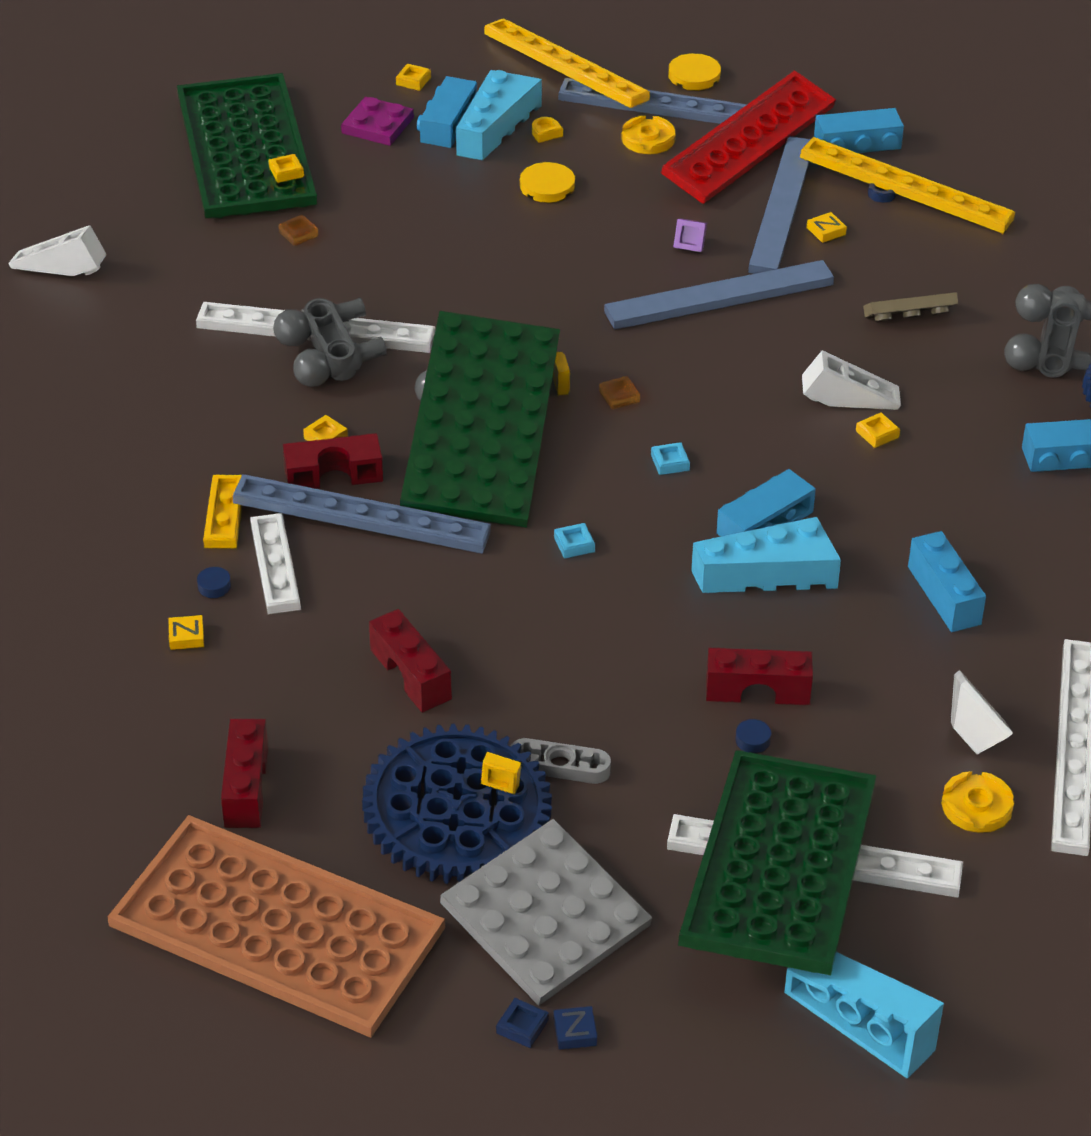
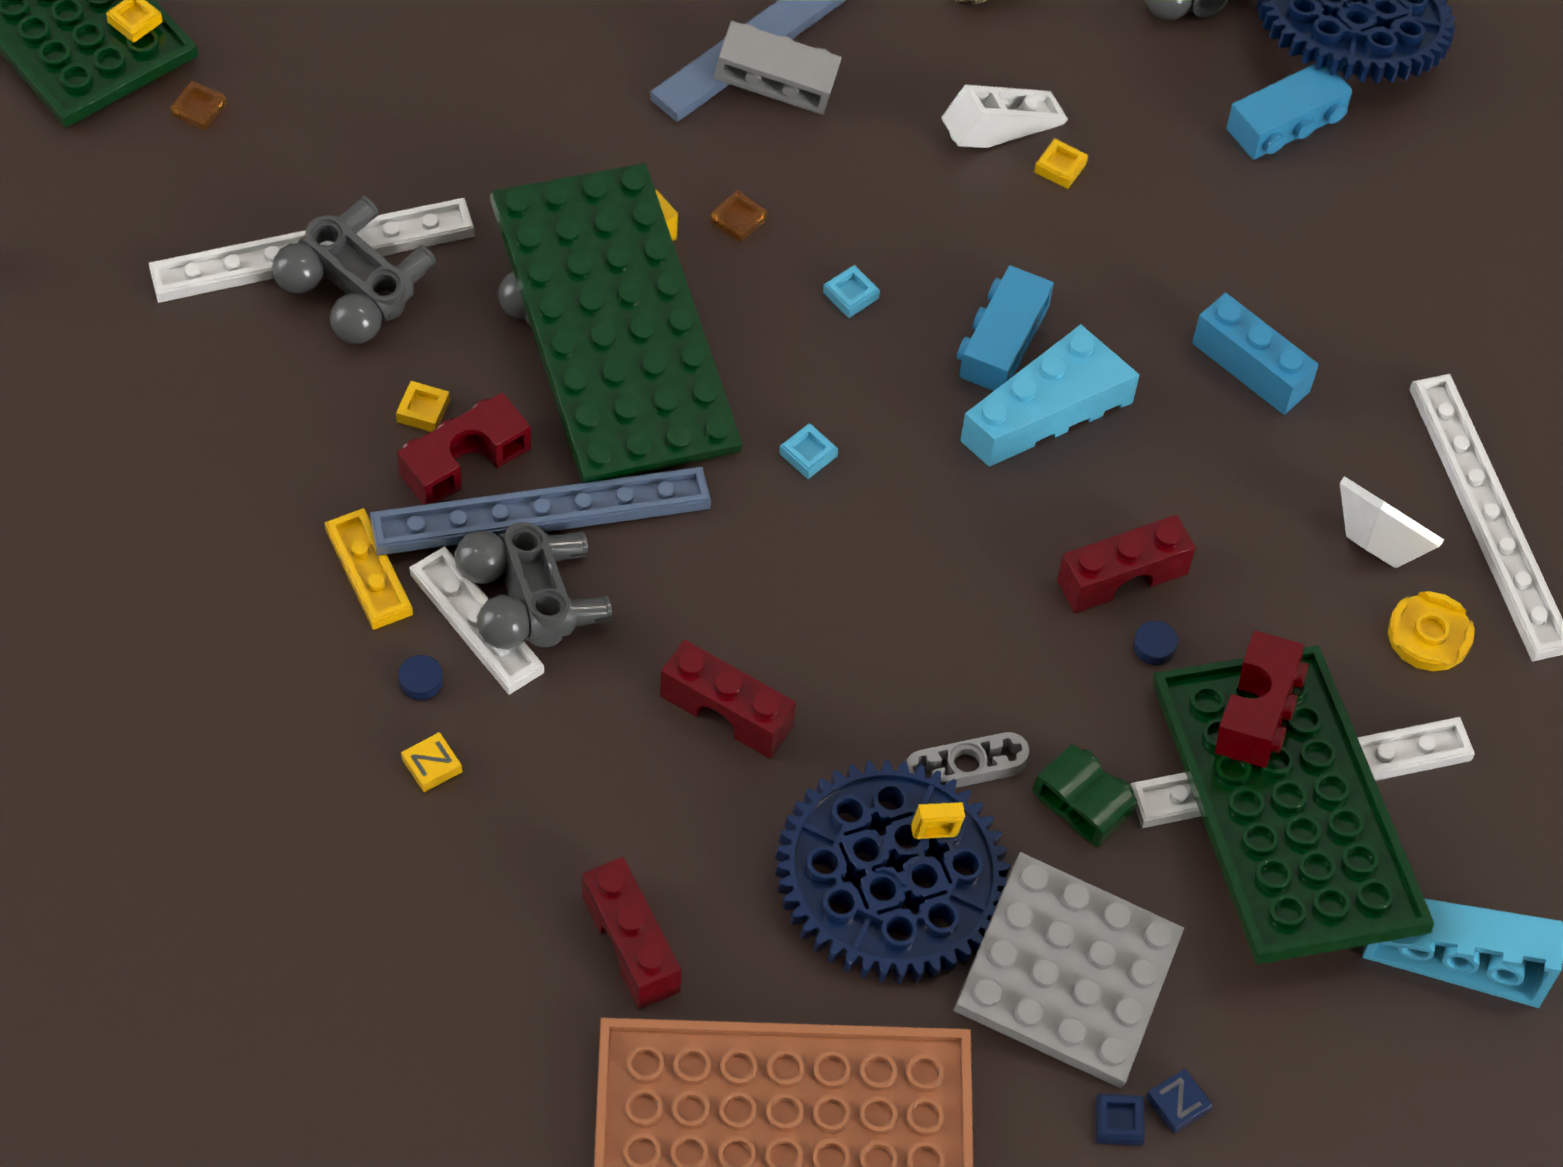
camera: 30 degrees left, 15 degrees up
none -> dark grey piece [455,522,612,650]
none -> light grey brick [713,20,842,115]
none -> dark green brick [1032,744,1138,847]
none -> dark red arch [1215,630,1309,768]

